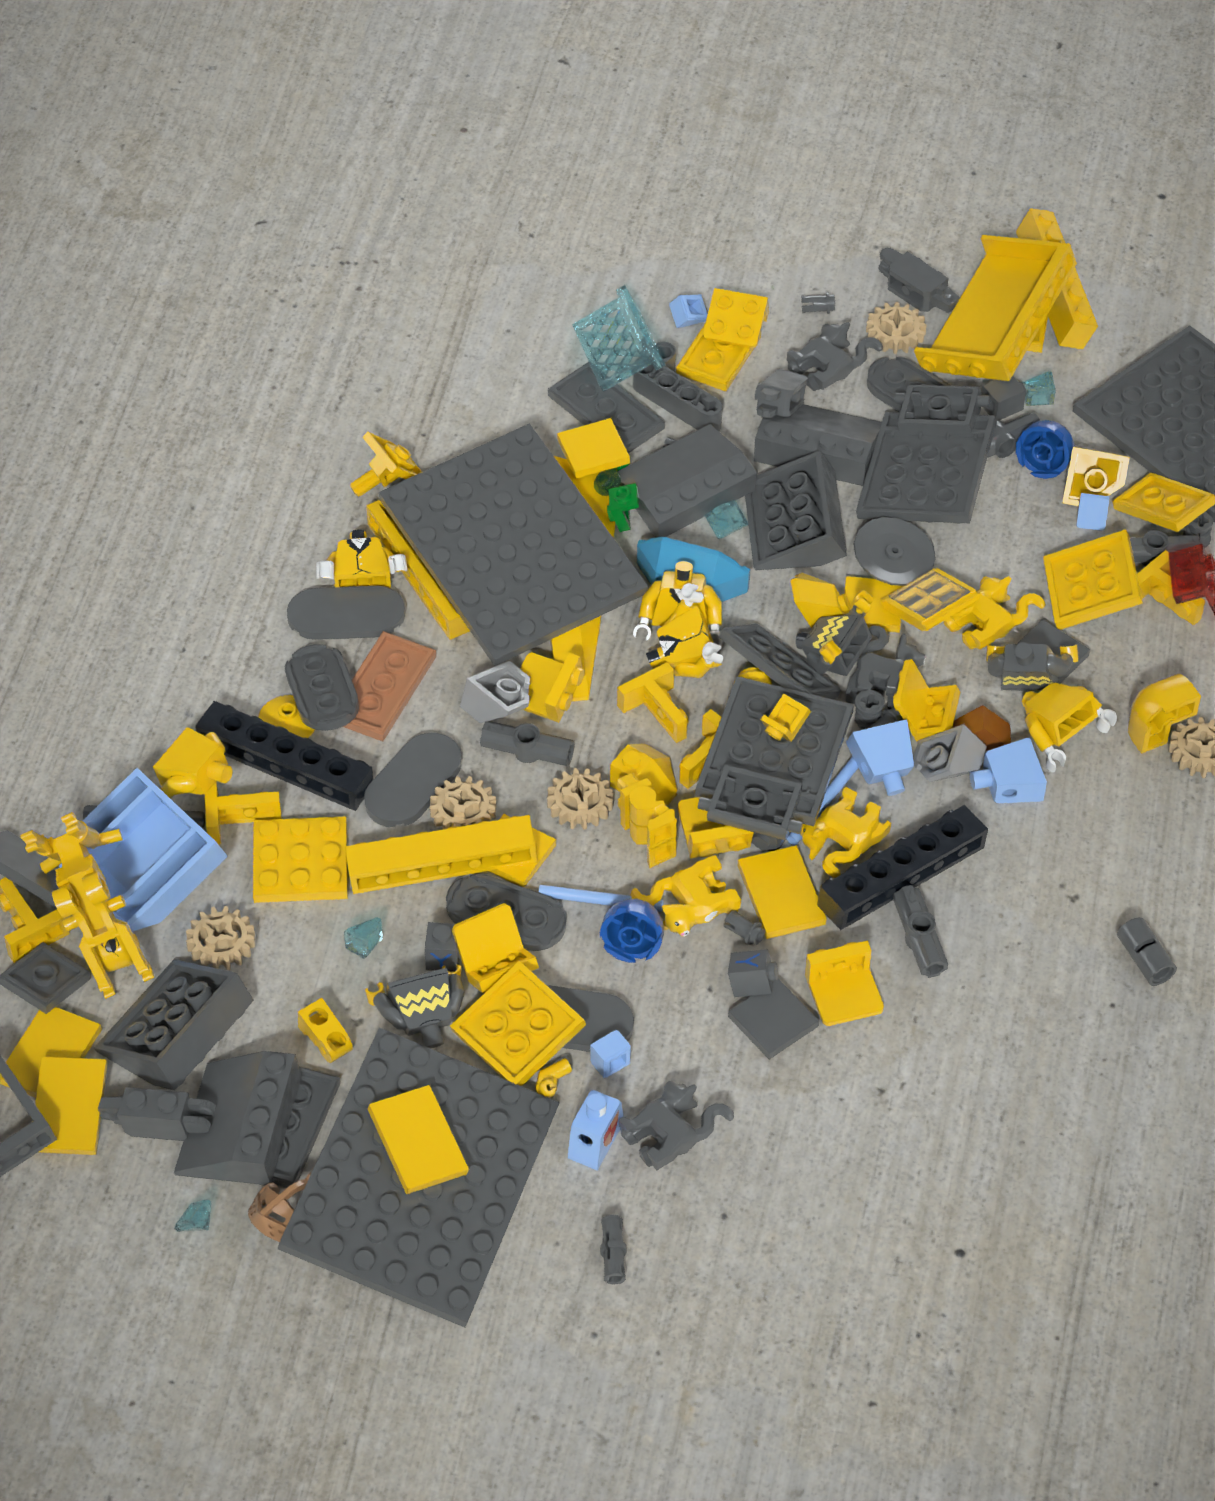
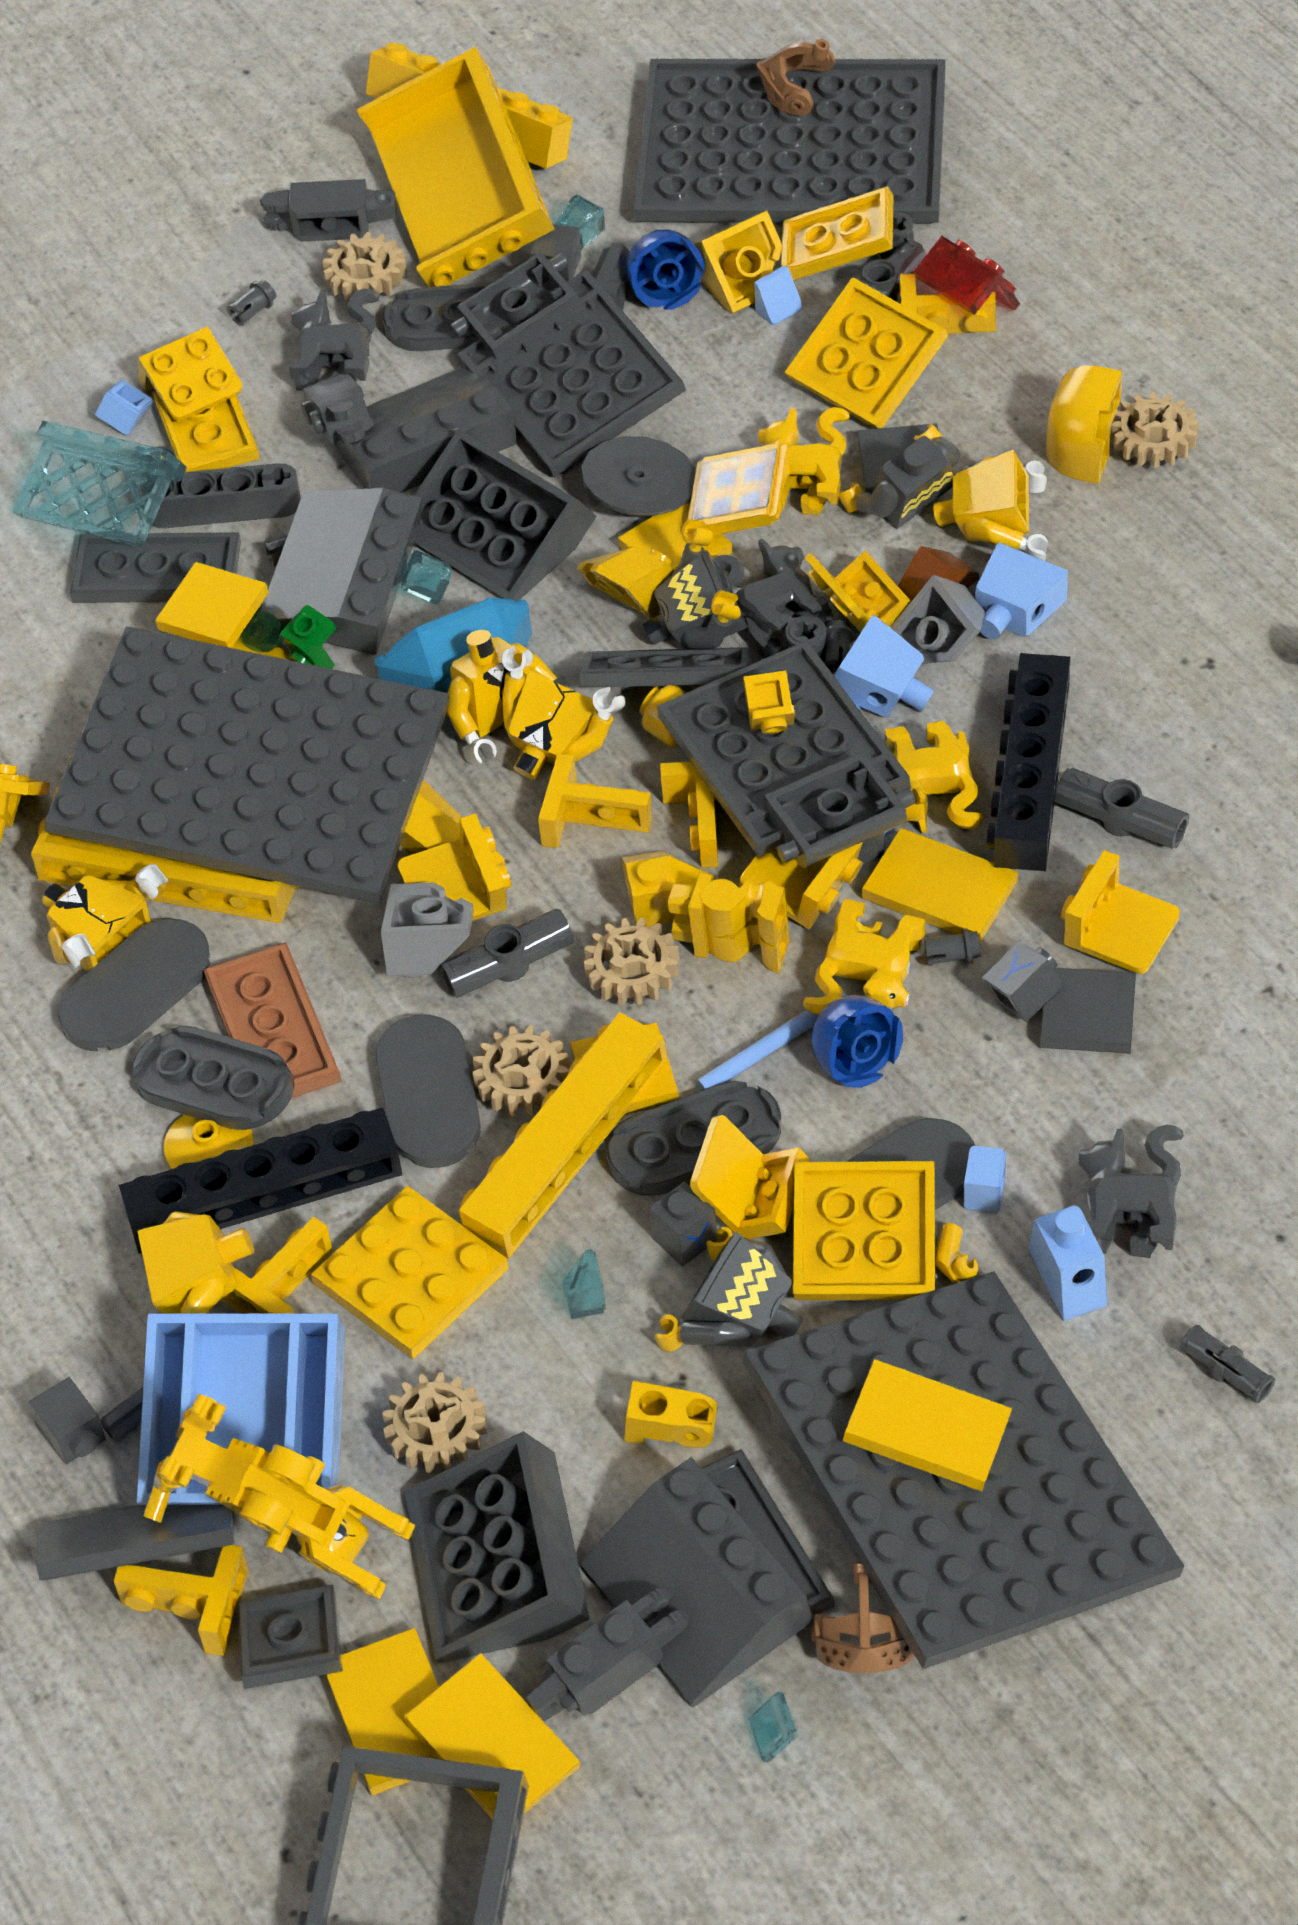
camera: 40 degrees left, 0 degrees up
none -> dark grey brick [29,1377,106,1465]

